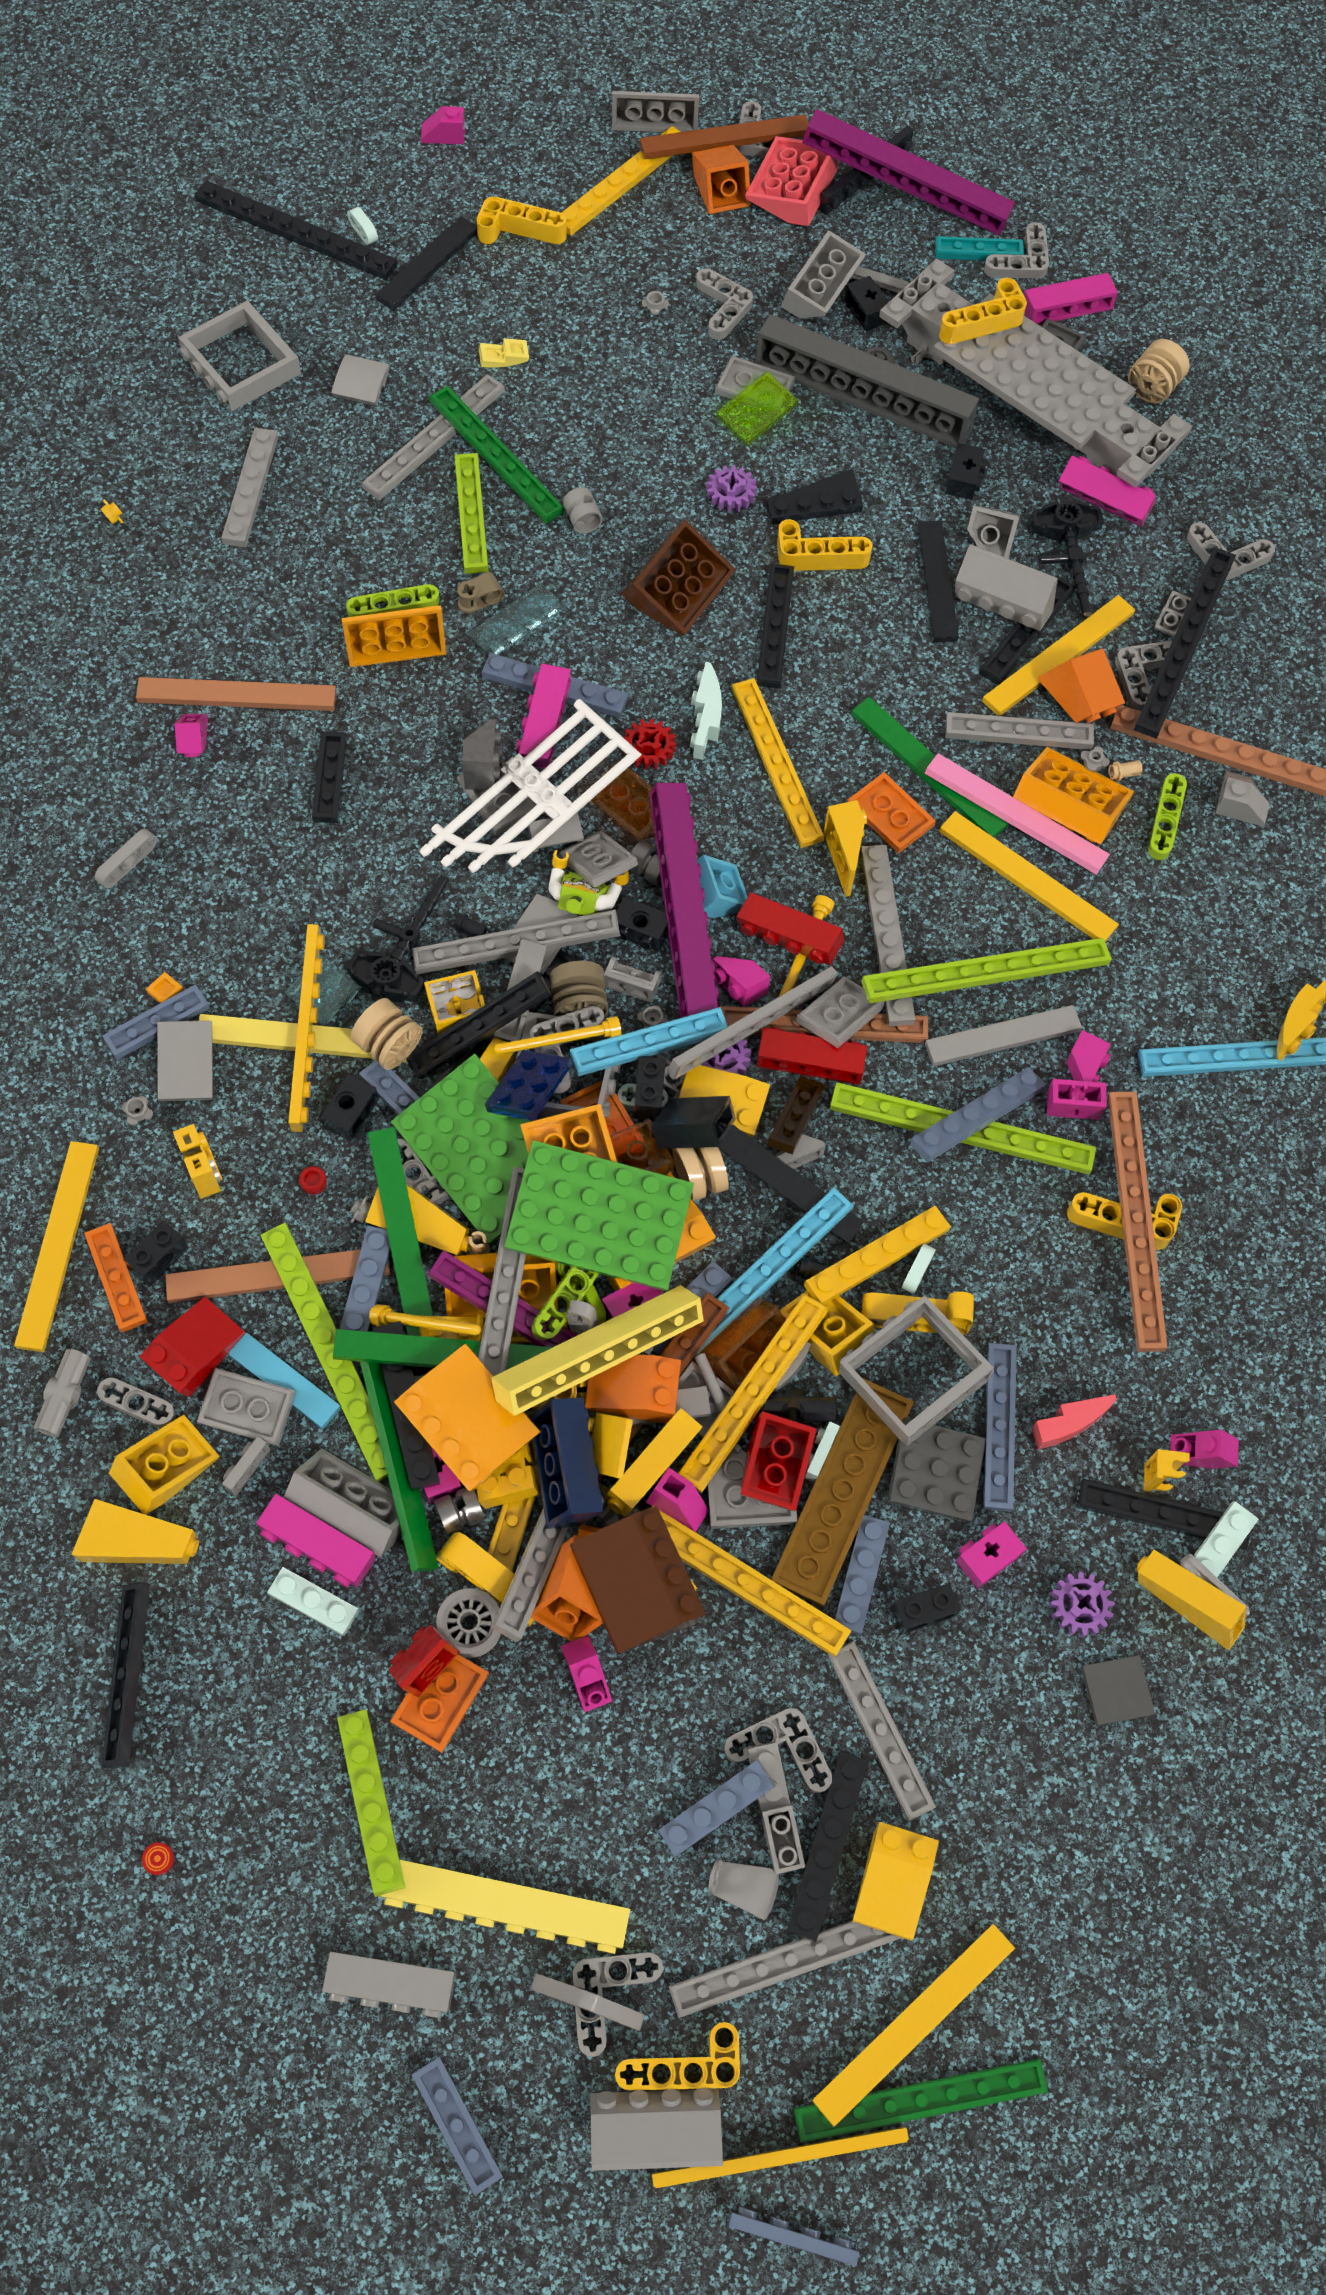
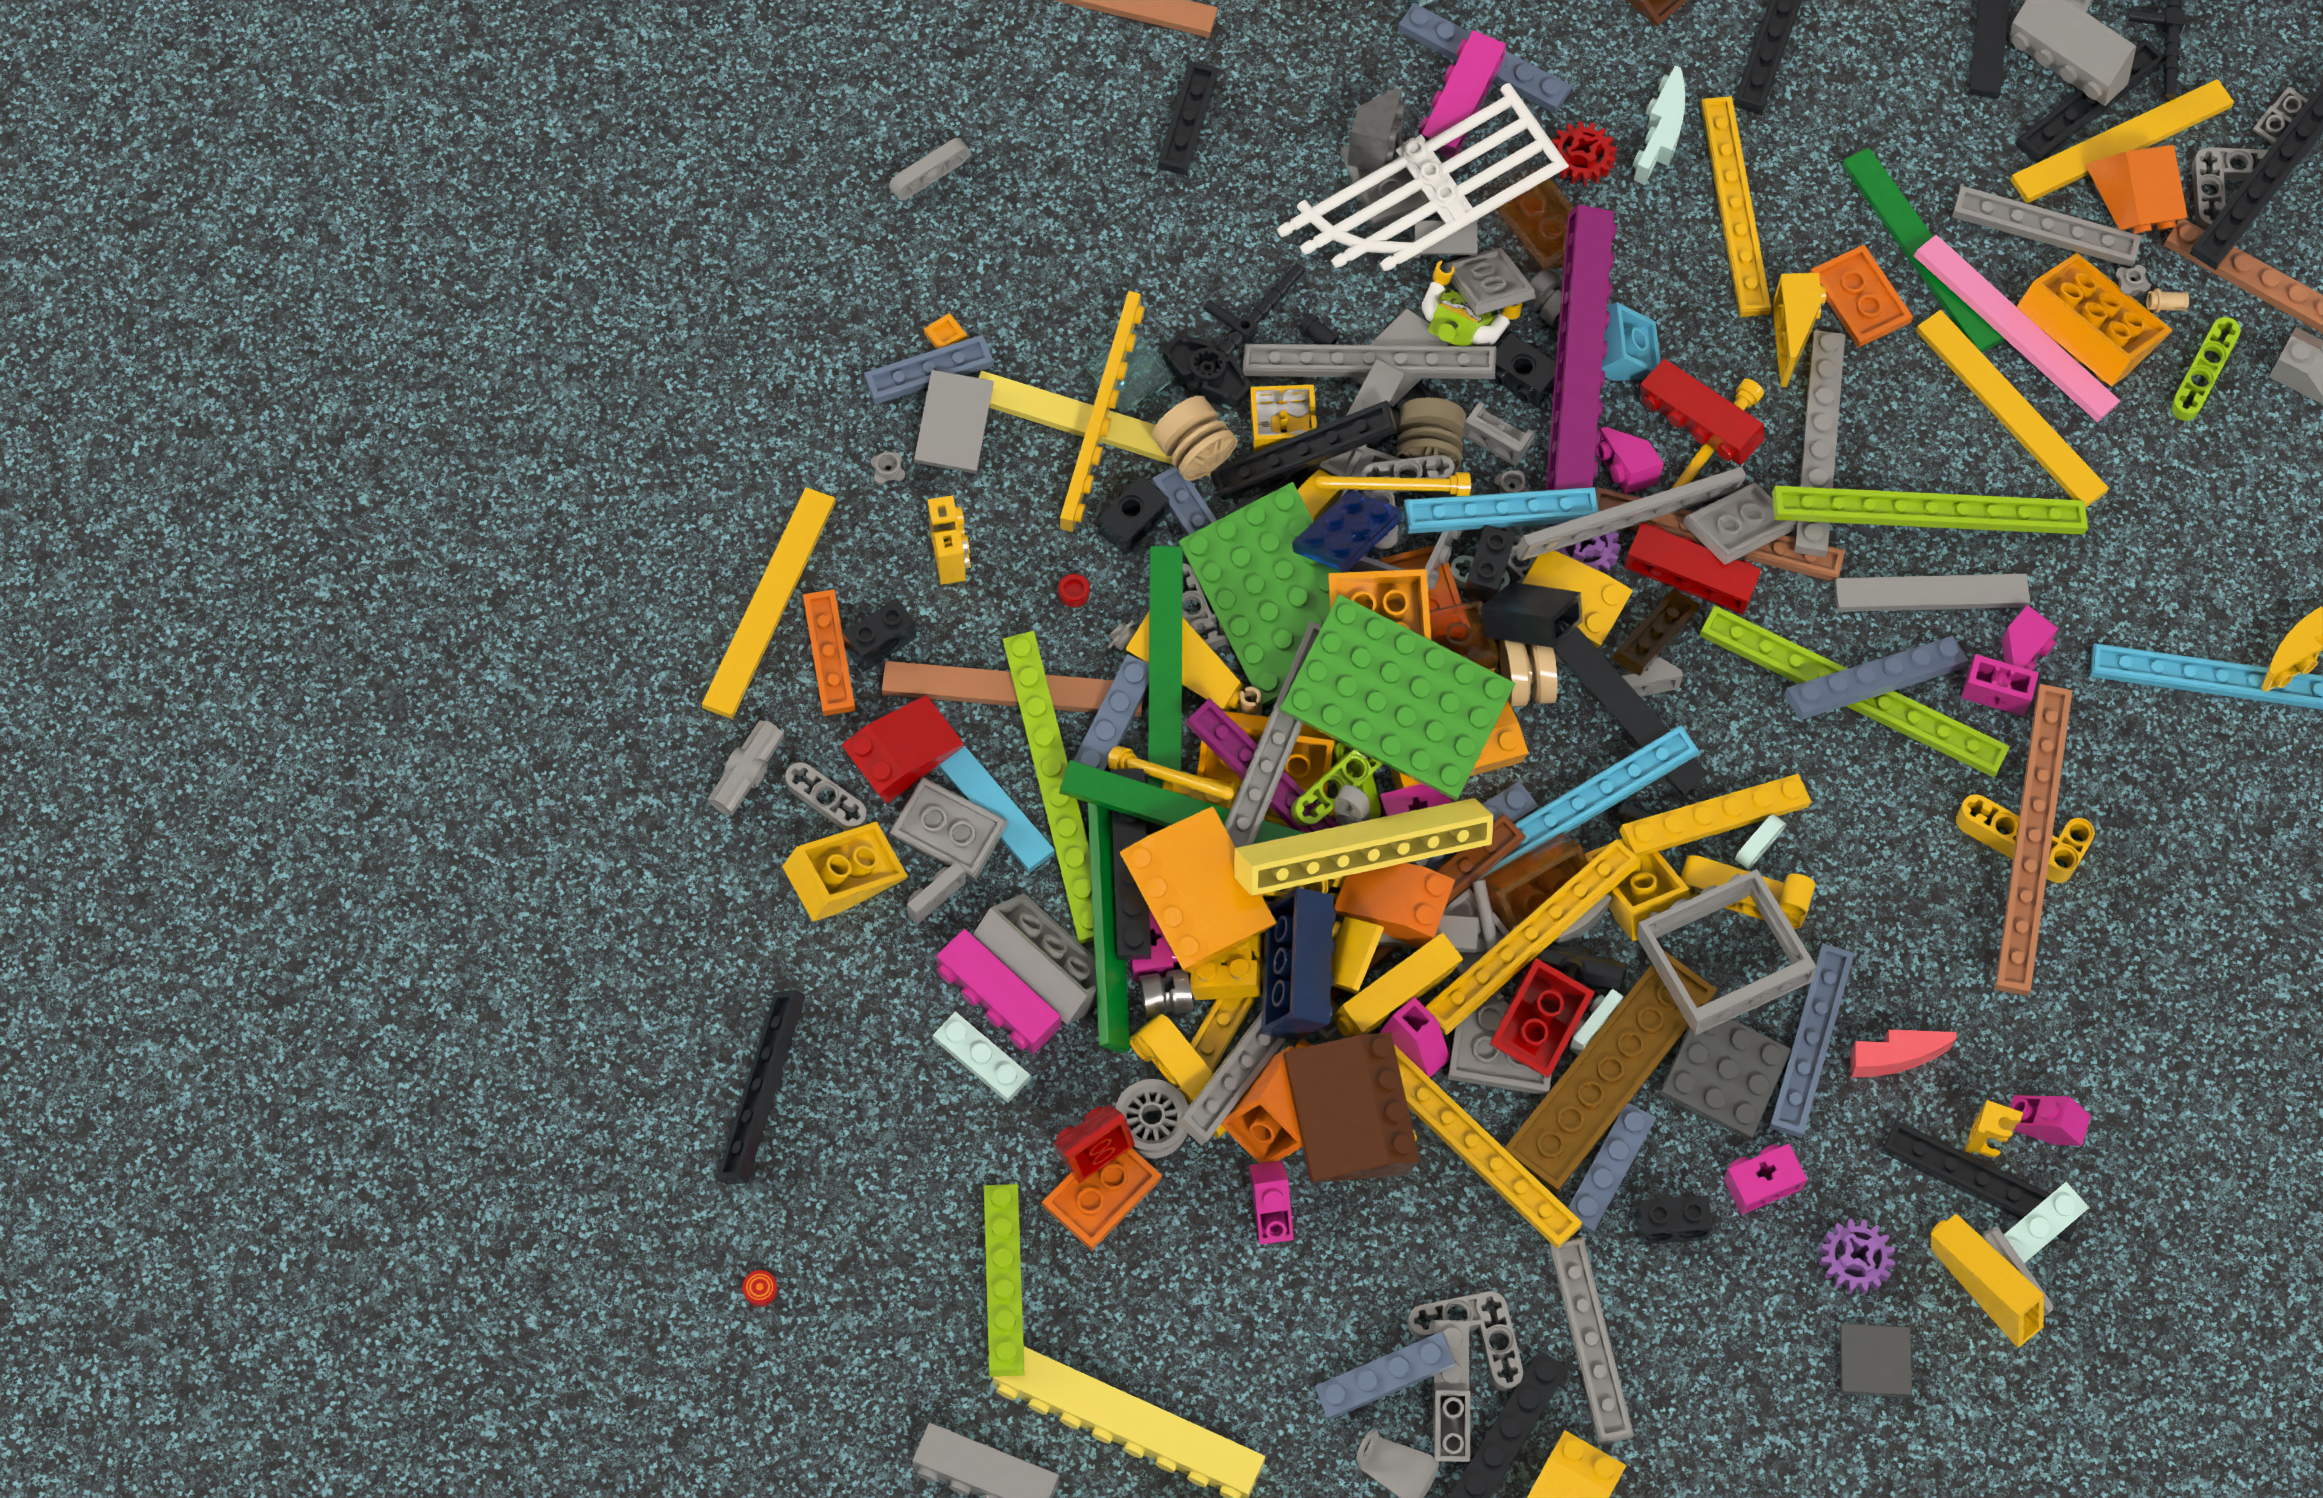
camera: 15 degrees right, 0 degrees up
yellow slope [72,1499,199,1564] -> none
dark pink slope [174,714,208,757] -> none

